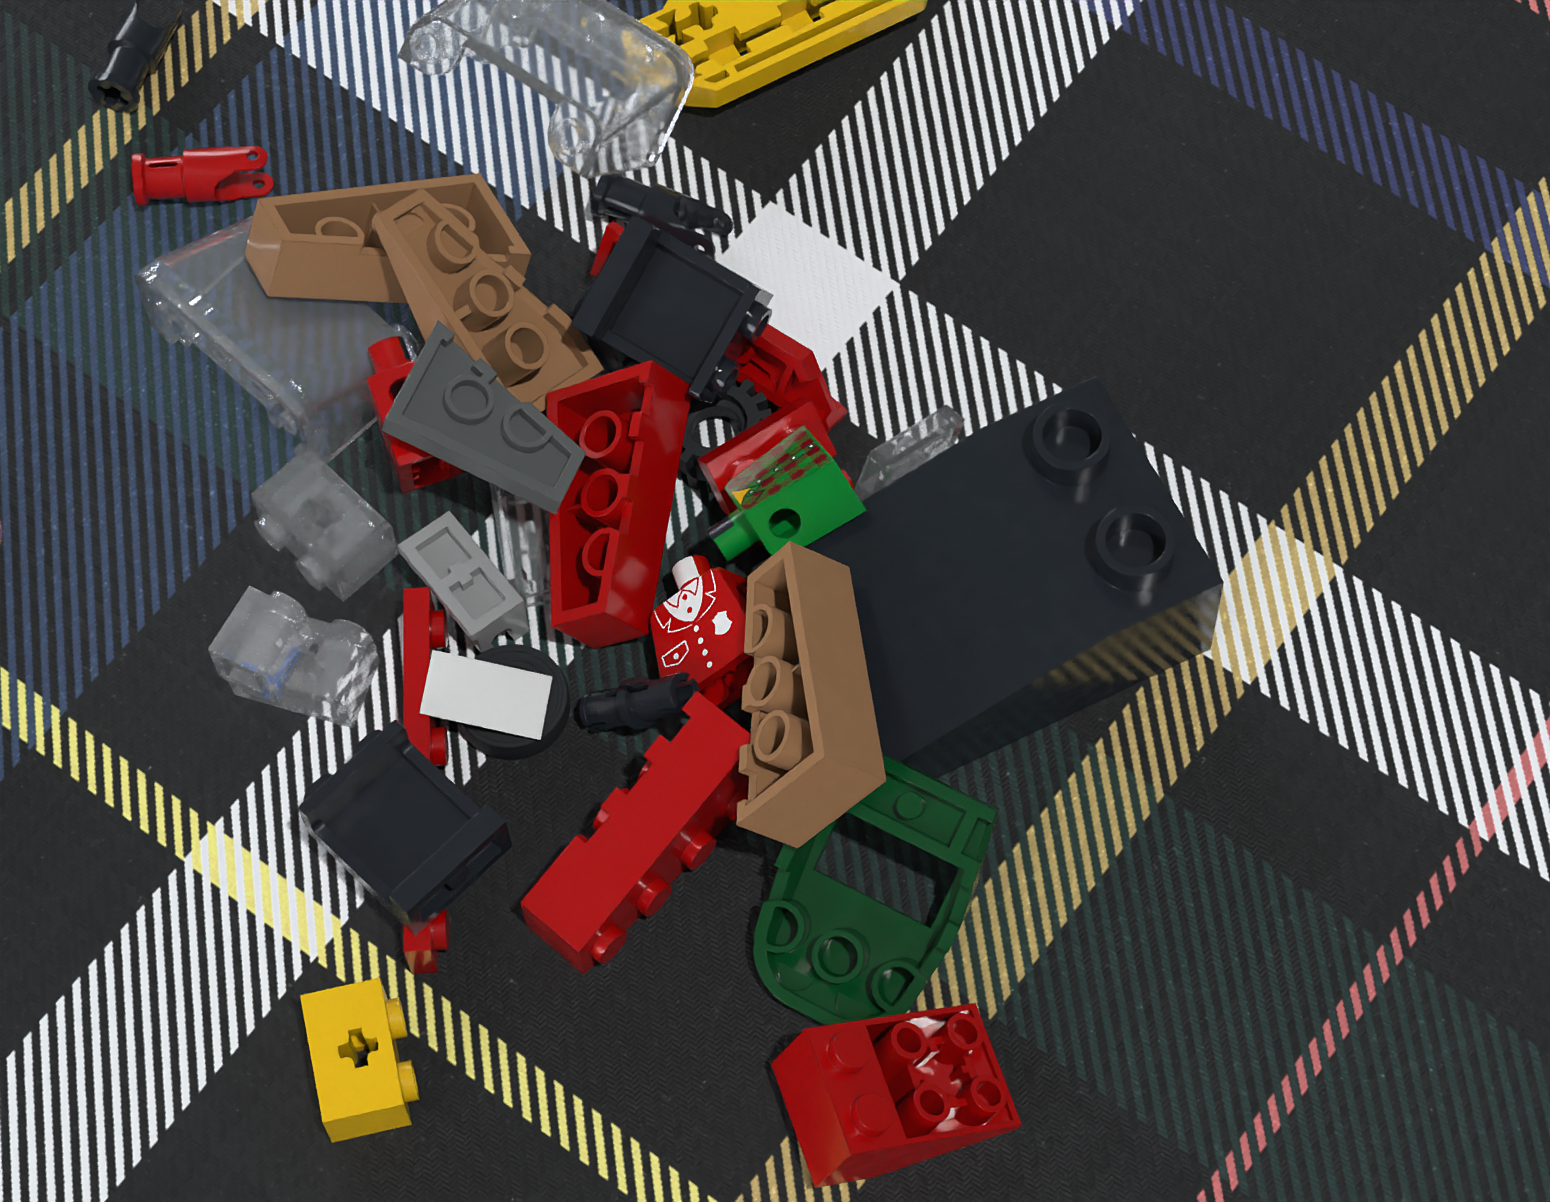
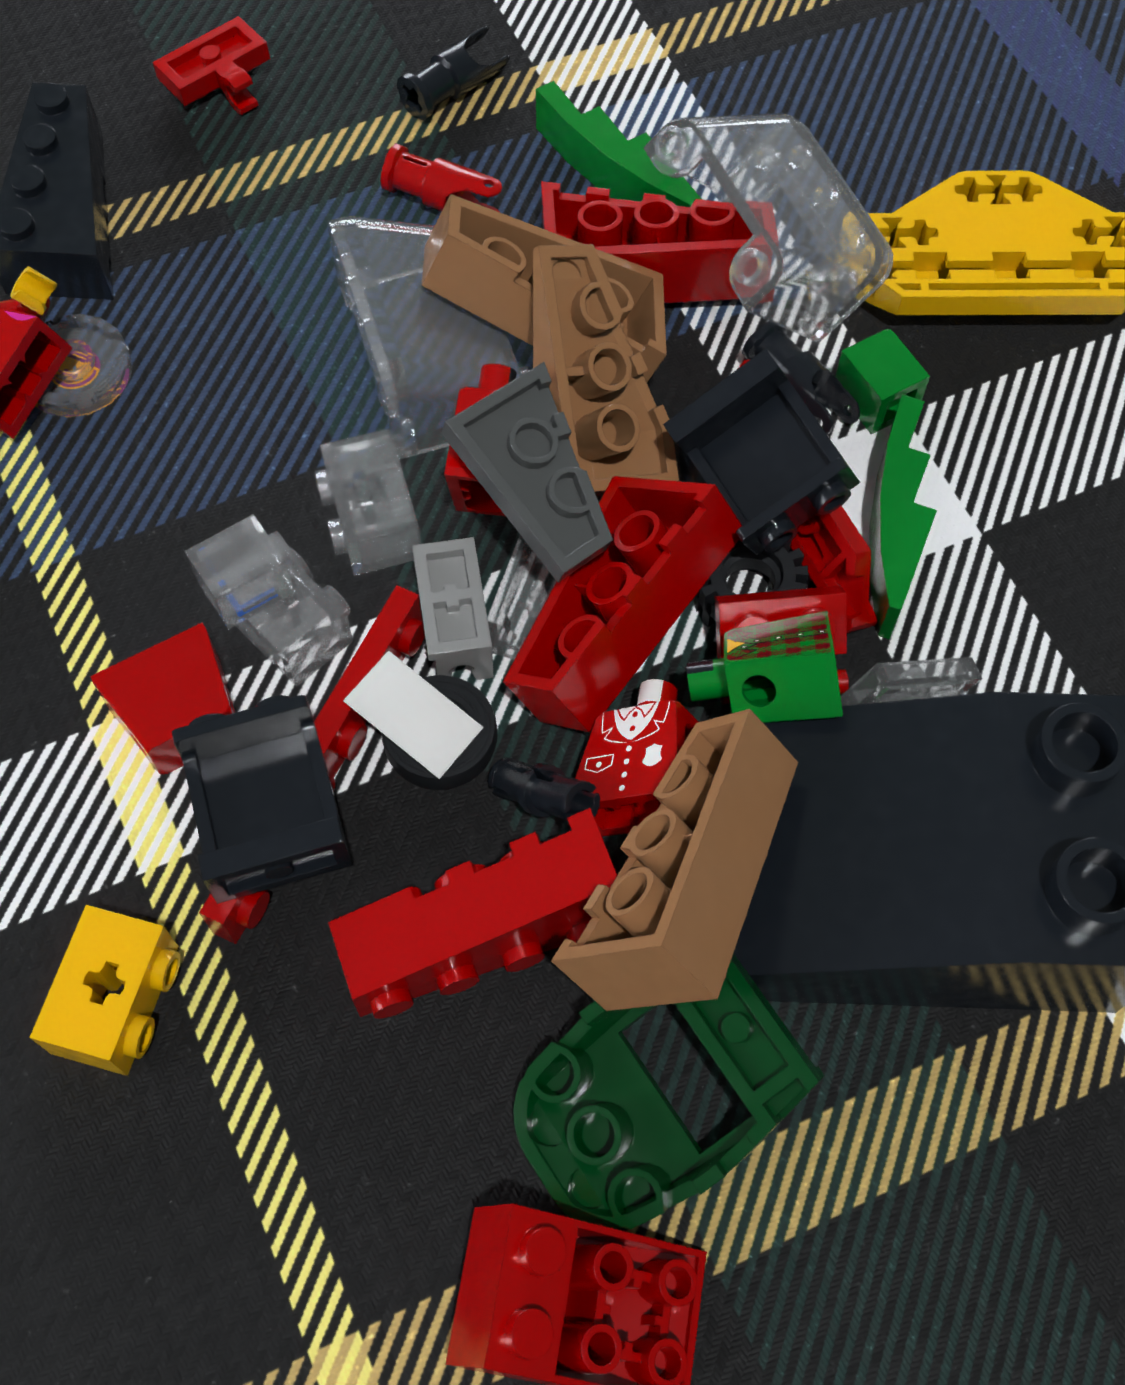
camera: 25 degrees right, 0 degrees up
none -> red torso [90,622,236,774]
none -> green slope [536,81,701,207]
none -> red wedge [541,181,776,303]
none -> green panel [835,329,930,434]
none -> green slope [869,394,937,639]

